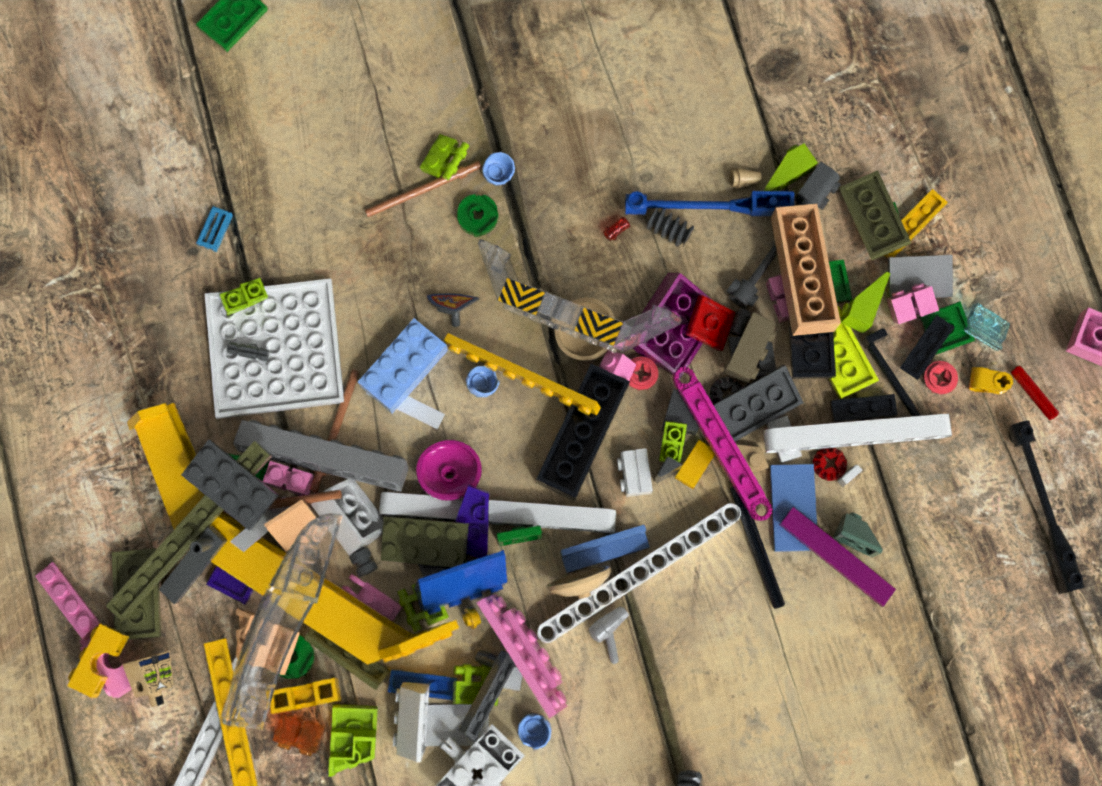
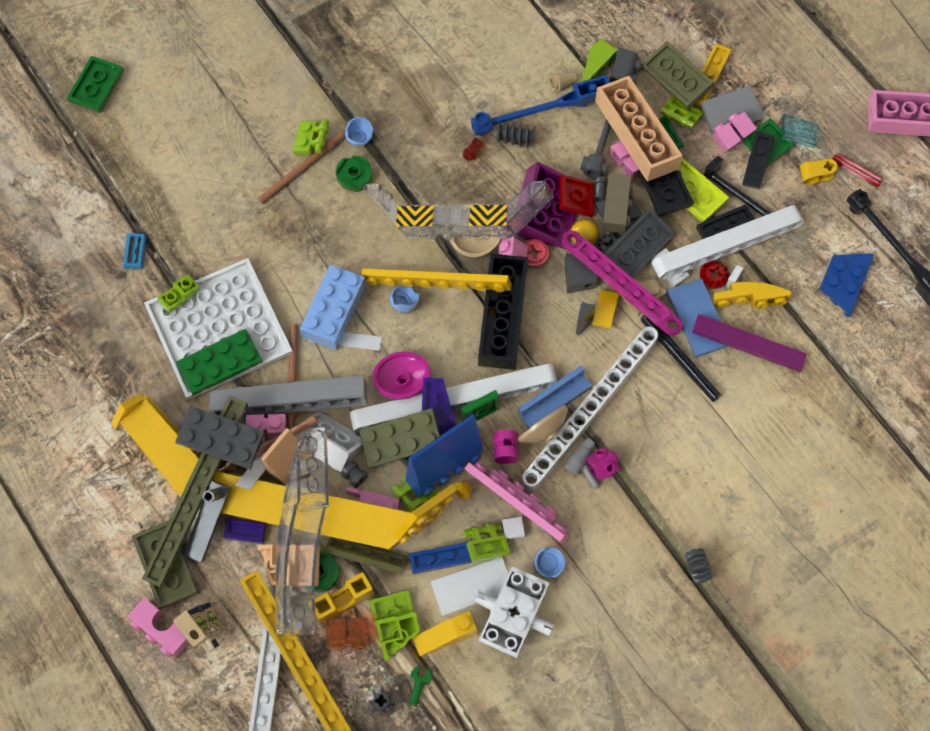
camera: 15 degrees left, 10 degrees down
bright pink plate [35,562,101,641] -> none
yellow arch [67,624,129,698] -> none
dark grey axle [227,342,269,361] -> none
white slope [393,682,430,762] -> none
shield [427,293,479,327] -> none
dark grey piece [458,650,515,741] -> none
white brick [617,449,653,497] -> none
lime slope [659,421,687,463] -> none
sand green slope [833,512,883,558] -> none
lime slope [841,272,891,333] -> none
coral gear [923,361,958,395] -> none
none -> green plate [176,329,263,396]
none -> yellow slope [413,611,477,657]
none -> dark pink wheel [493,430,519,464]
none -> yellow hair [571,219,599,246]
none -> dark pink brick [586,447,620,481]
none -> lime plate [660,96,704,129]
none -> yellow slope [712,282,792,309]
none -> blue wing [820,253,874,317]

